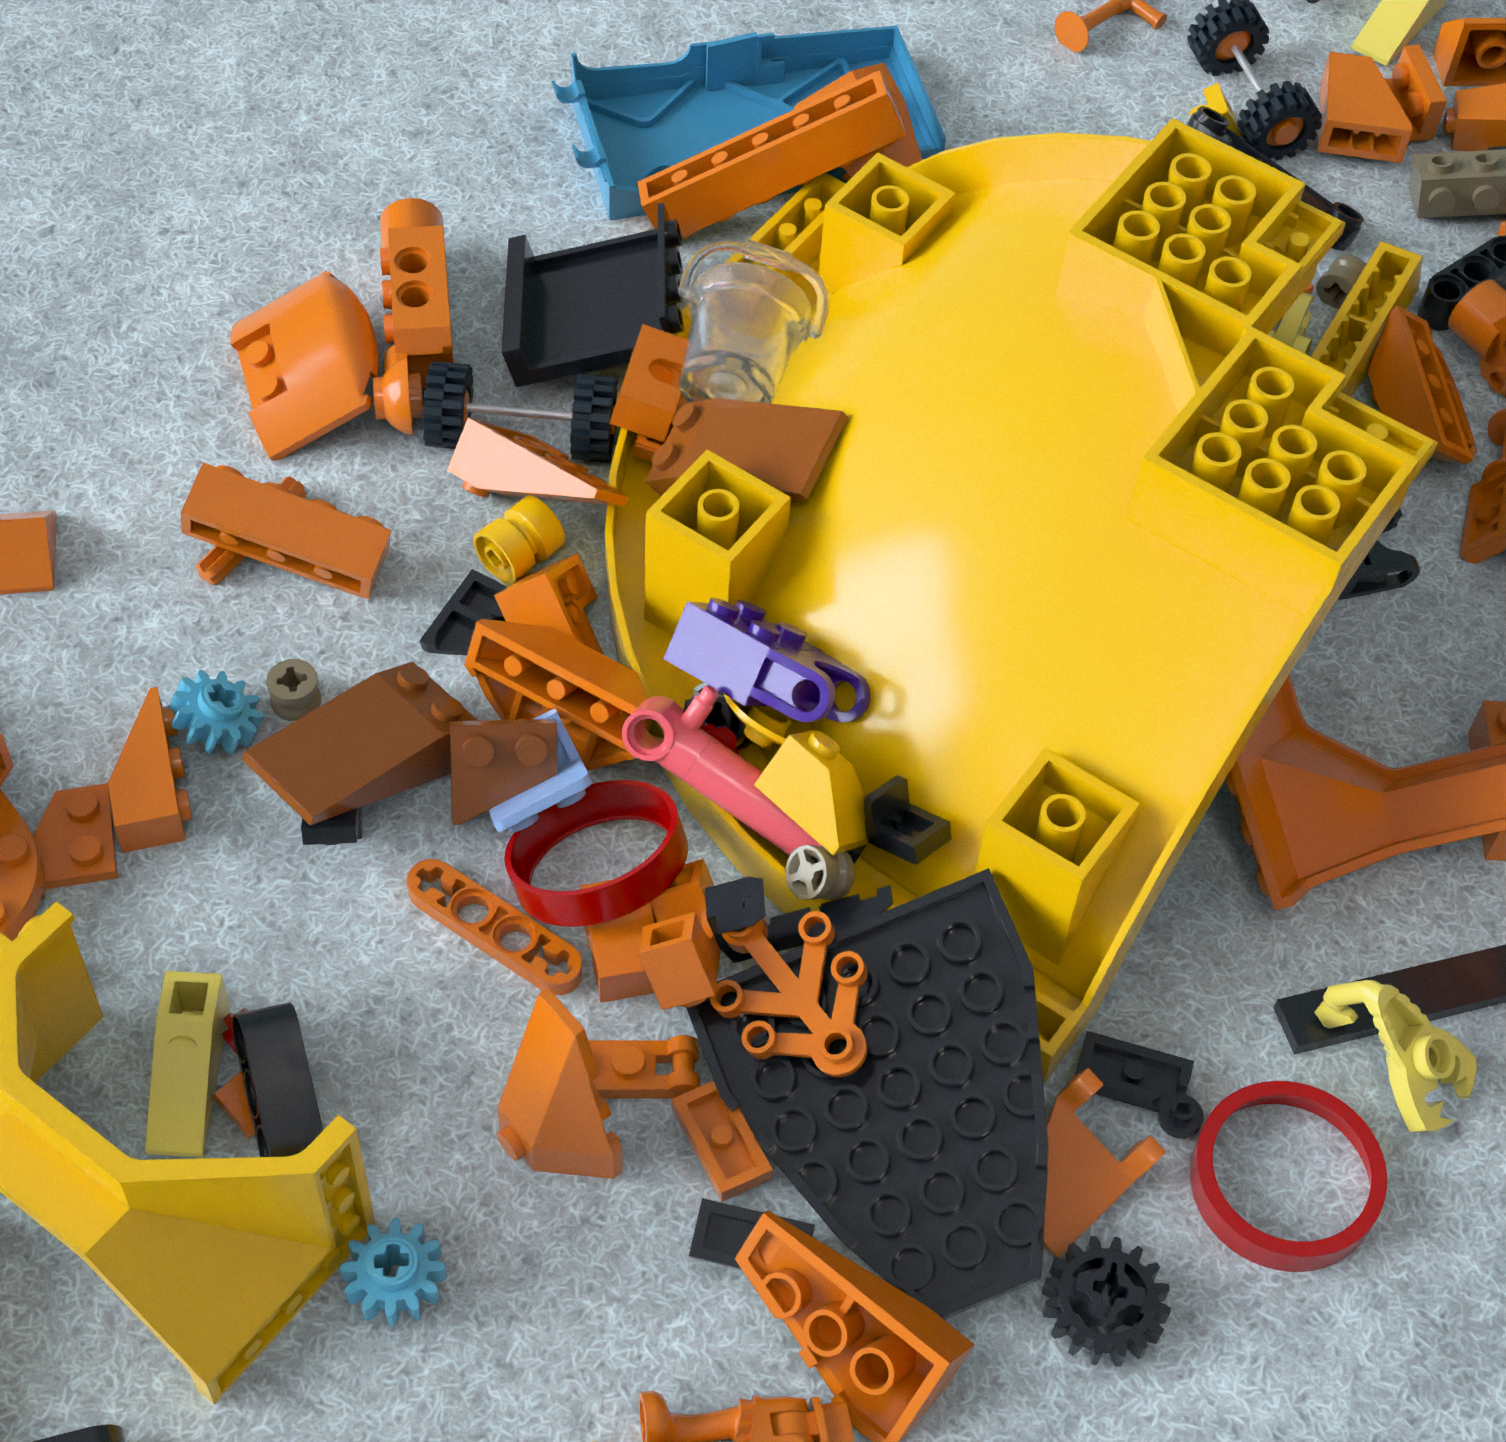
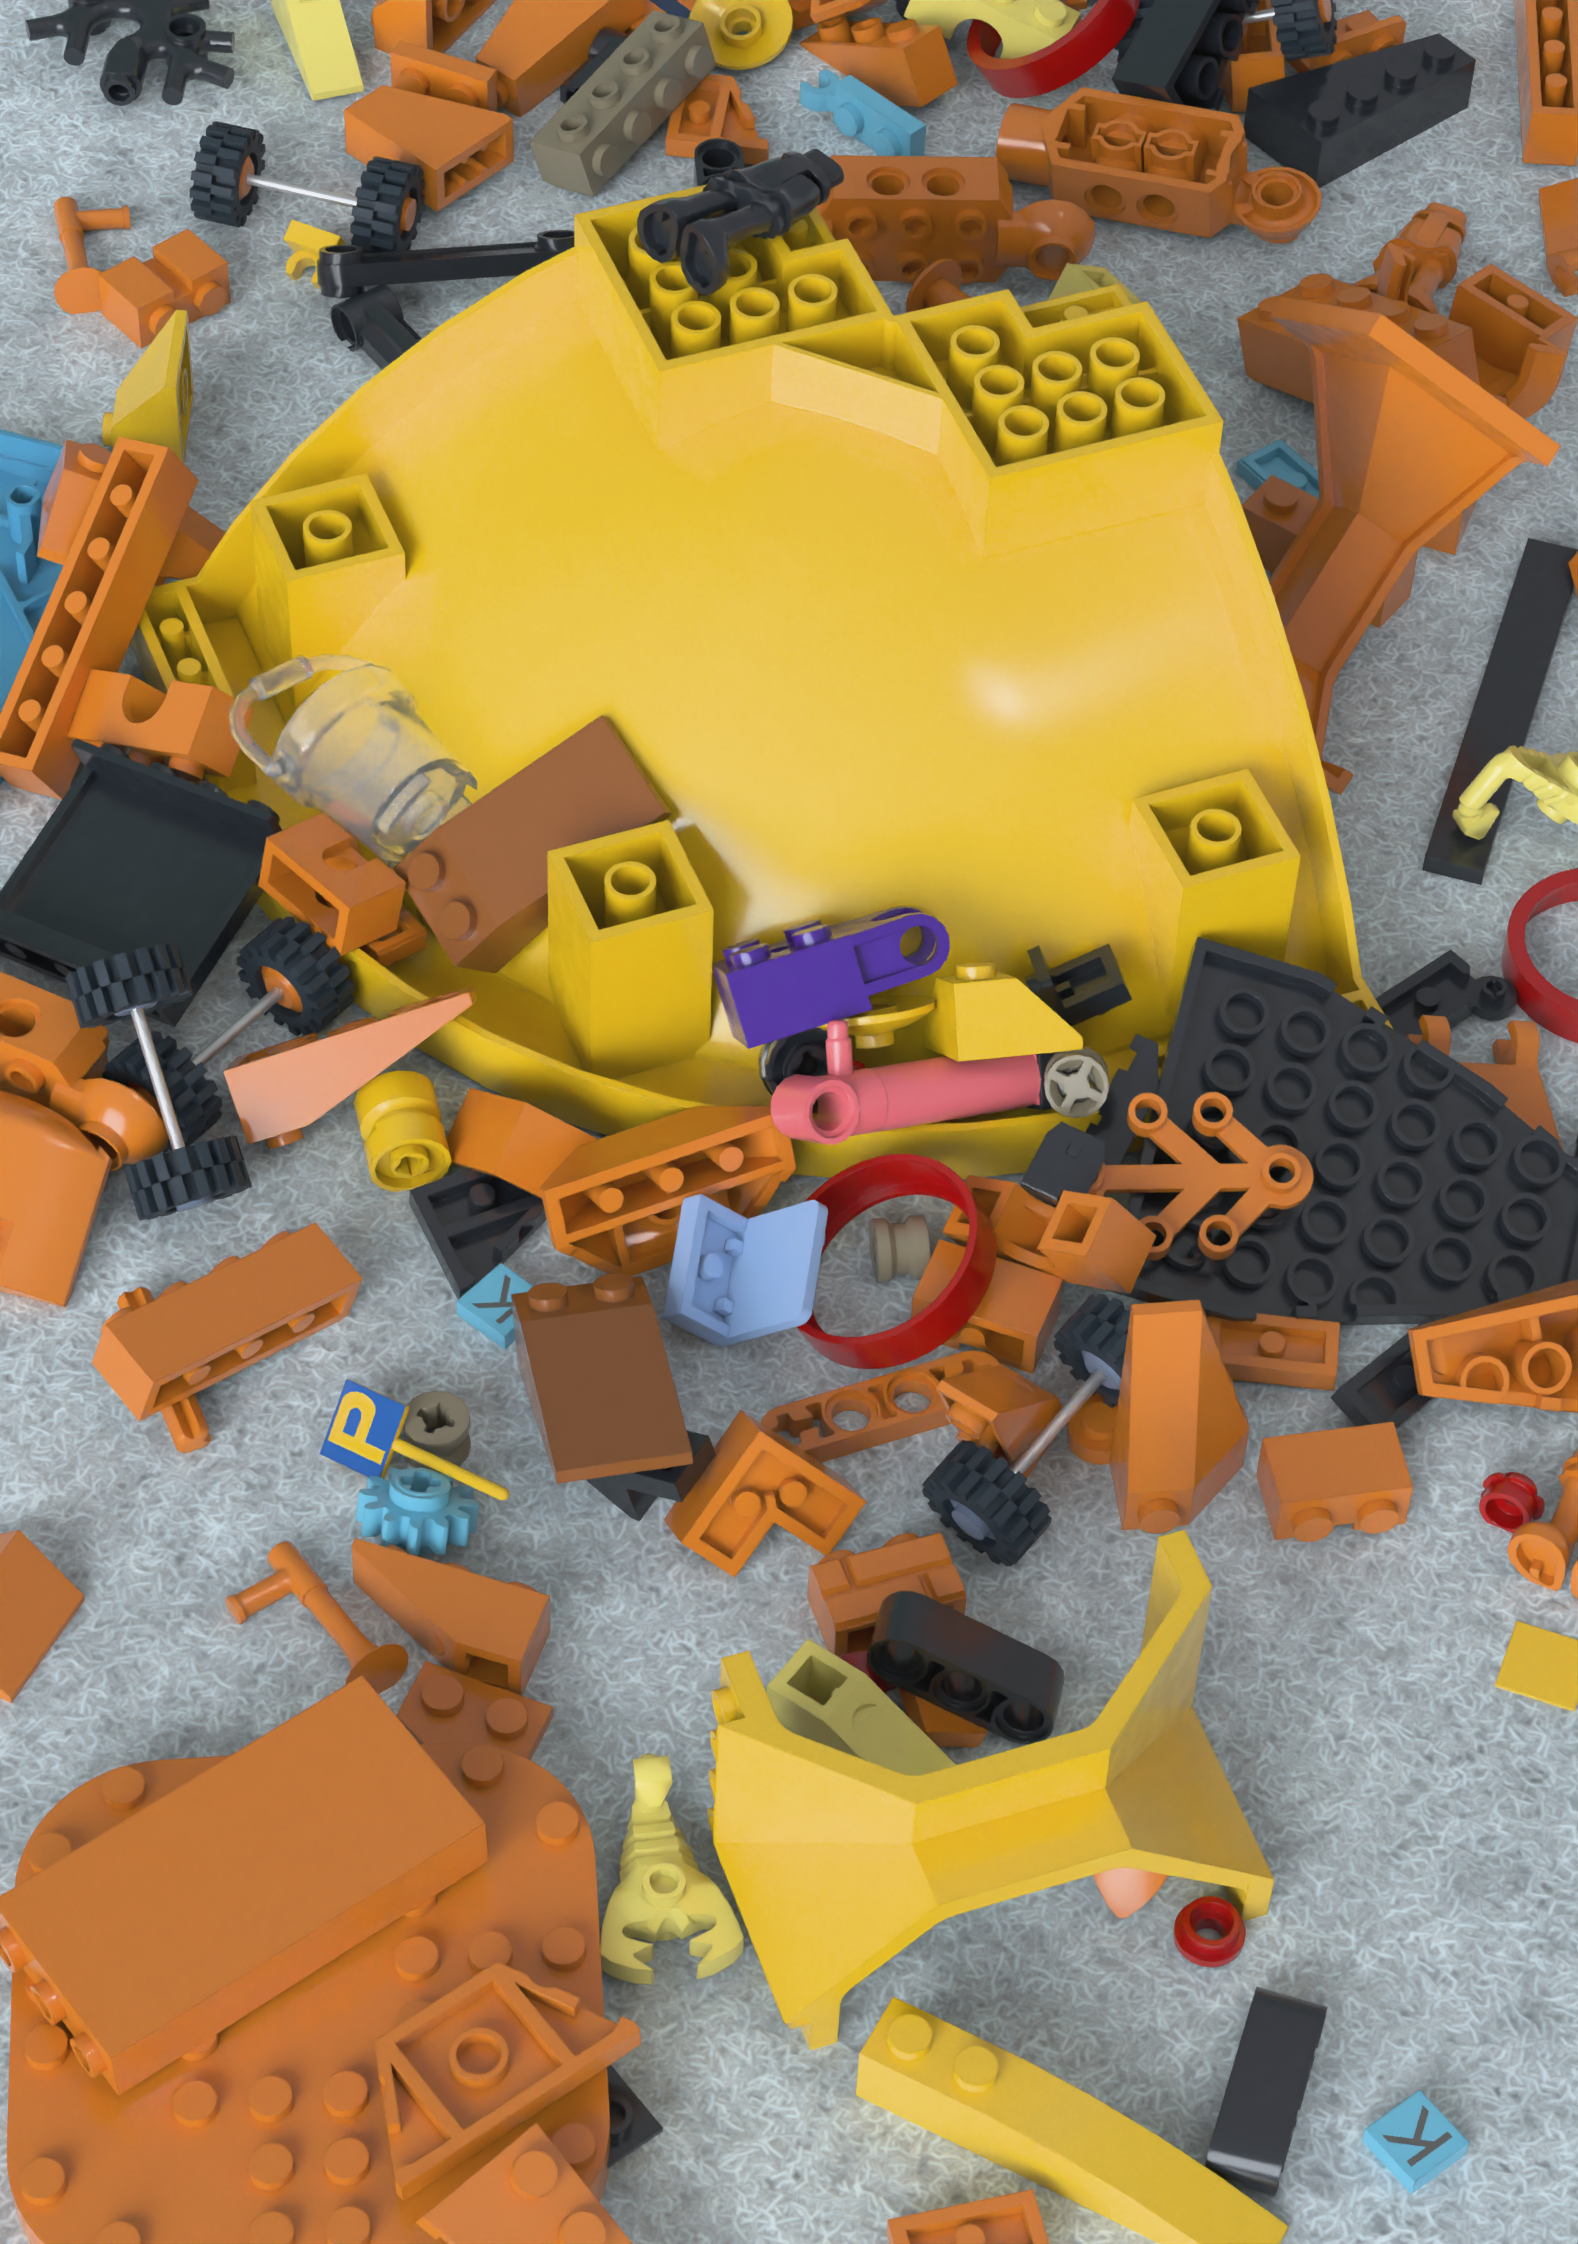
camera: 55 degrees left, 5 degrees down
medium azure gear [340,1218,447,1327] -> none
dark orange wing [450,719,557,825] -> none
none -> black axle [65,943,252,1221]
none -> orange arch [66,669,254,782]
none -> orange brick [98,229,231,349]
none -> yellow slope [102,310,194,463]
none -> orange piece [225,1541,409,1694]
none -> piece [320,1379,509,1501]
none -> medium azure tile [456,1263,533,1349]
none -> black piece [637,149,844,295]
none -> orange panel [664,1410,867,1578]
none -> orange brick [807,1533,967,1657]
none -> dark tan wheel [869,1214,931,1283]
none -> black axle [922,1293,1131,1566]
none -> orange slope [936,1364,1063,1478]
none -> red plate [1173,1896,1246,1967]
none -> orange brick [1256,1422,1413,1542]
none -> red plate [1479,1472,1545,1533]

